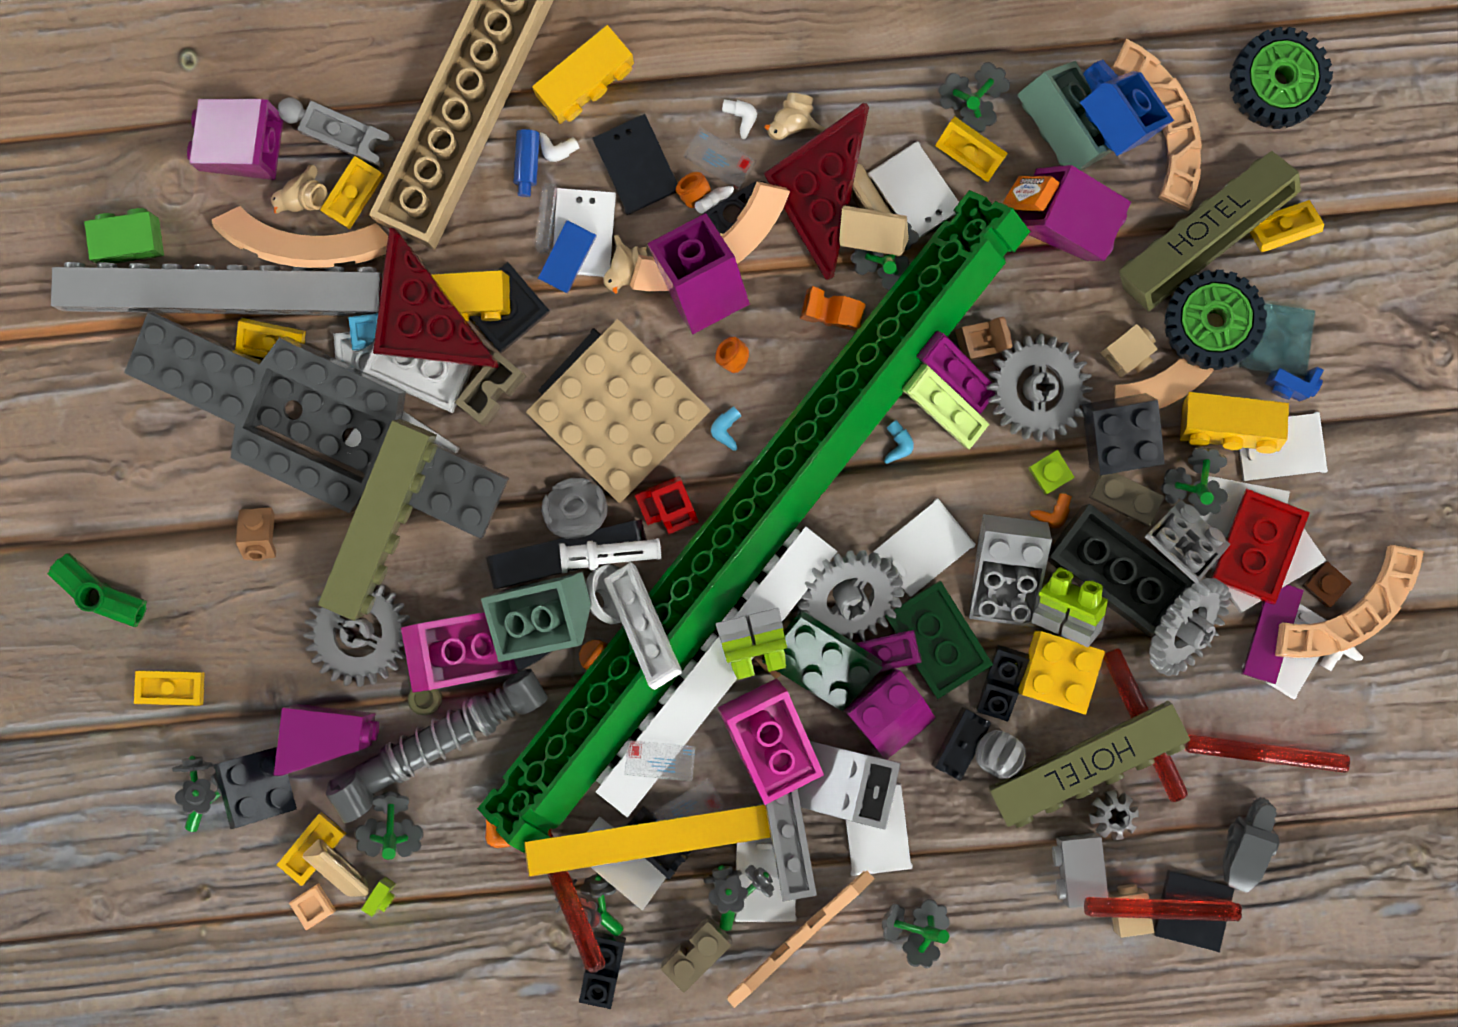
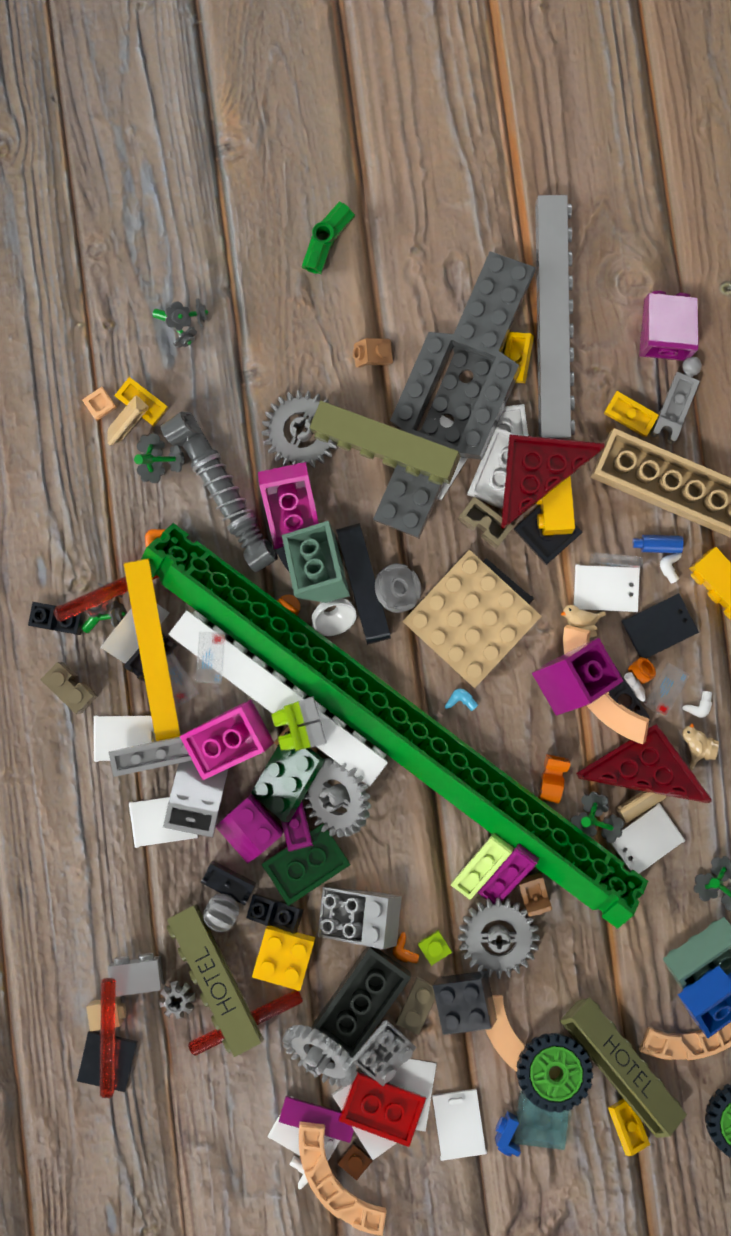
camera: 85 degrees right, 0 degrees up
bright green brick [84,208,164,264] -> none
yellow plate [134,670,205,706] -> none
light nougat tile [211,206,388,268] -> none
black plate [214,747,297,829] -> none
tan animal [271,165,328,214] -> none
magenta slope [274,704,379,776] -> none
medium azure tile [348,313,378,351] -> none
lime plate [361,877,396,917] -> none
olive tile [408,688,442,715] -> none
blue tile [538,220,597,294] -> none
white pin [559,538,661,573] -> none
white tile [604,562,682,690] -> none
red brick [635,476,699,534] -> none
dark grey plant [704,865,774,931] -> none
orange tile [715,337,749,373] -> none
light nougat tile [727,870,875,1008] -> none
tan slope [839,206,909,256] -> none
white container [873,498,976,597] -> none
dark grey plant [882,899,950,968] -> none
medium azure animal [884,420,914,464] -> none
yellow plate [935,116,1008,182] -> none
orange tile [1002,176,1060,211] -> none
magenta slope [1017,165,1131,261] -> none
lime hips [1031,568,1108,647] -> none
tan brick [1100,324,1158,378] -> none
dark grey plant [1161,446,1228,516] -> none
yellow brick [1180,392,1289,454] -> none
clear red axle [1185,735,1350,773] -> none
dark grey hinge [1223,797,1280,893] -> none

